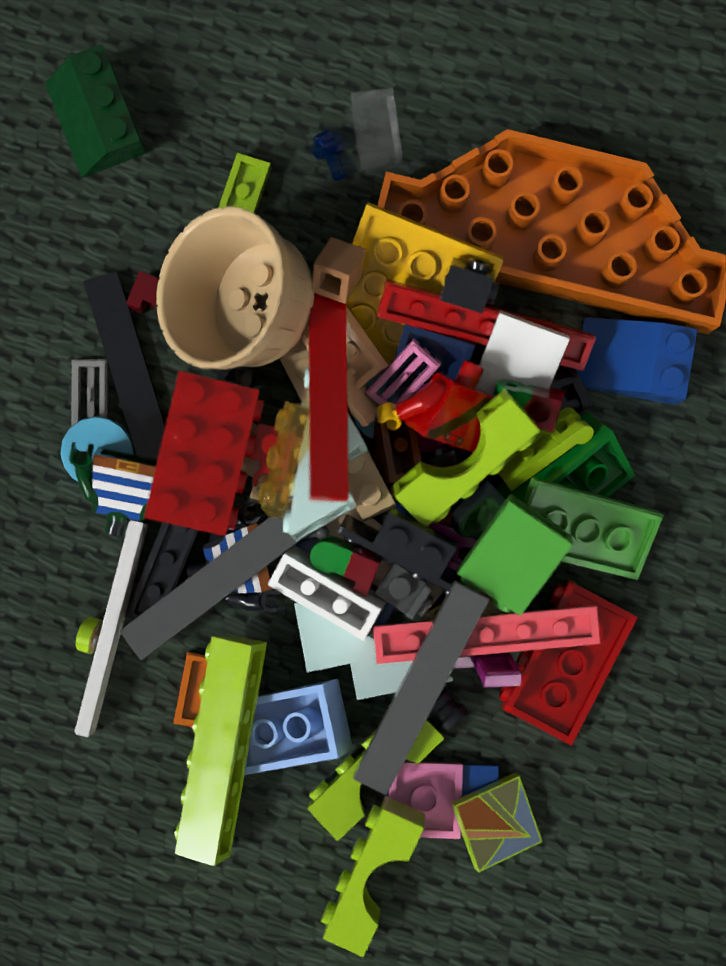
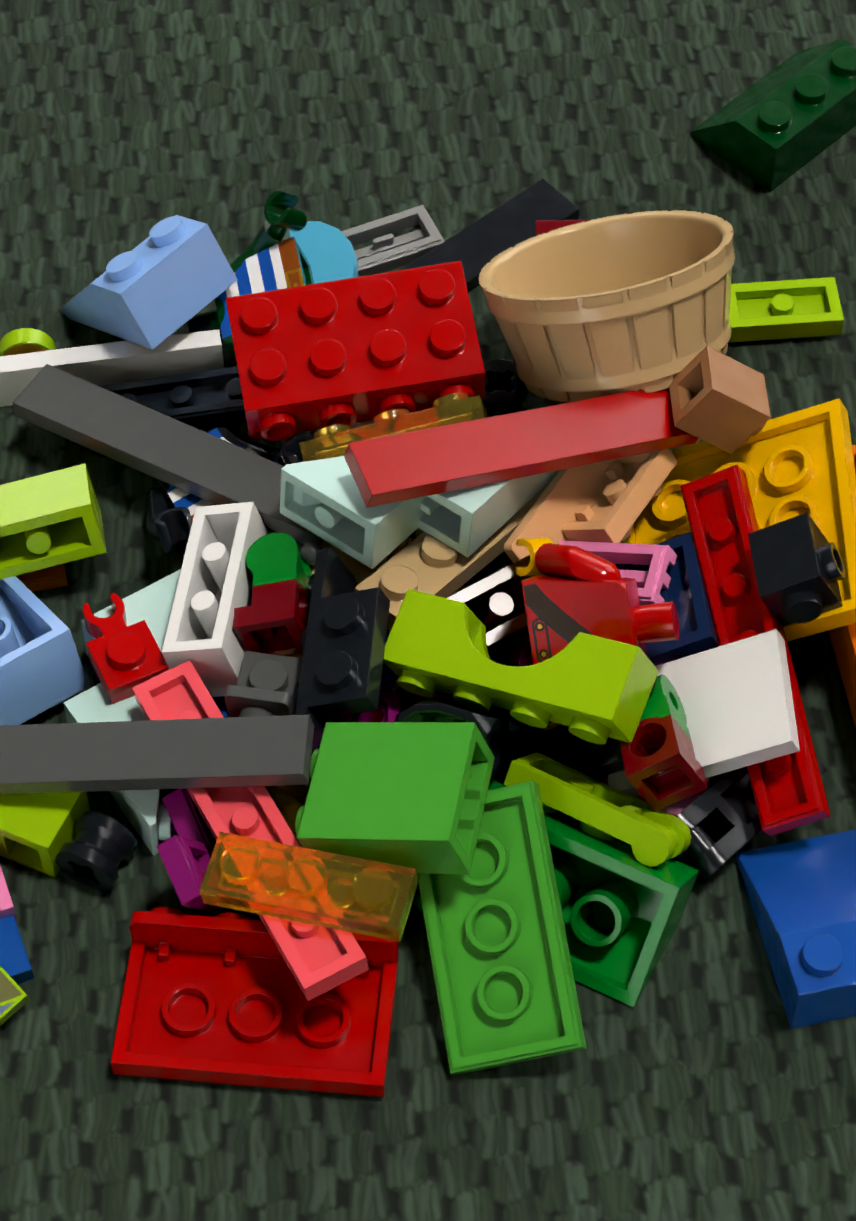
camera: 70 degrees right, 30 degrees down
none -> light blue slope [60,215,238,350]
none -> red plate [83,593,169,704]
none -> clear yellow plate [200,832,418,942]

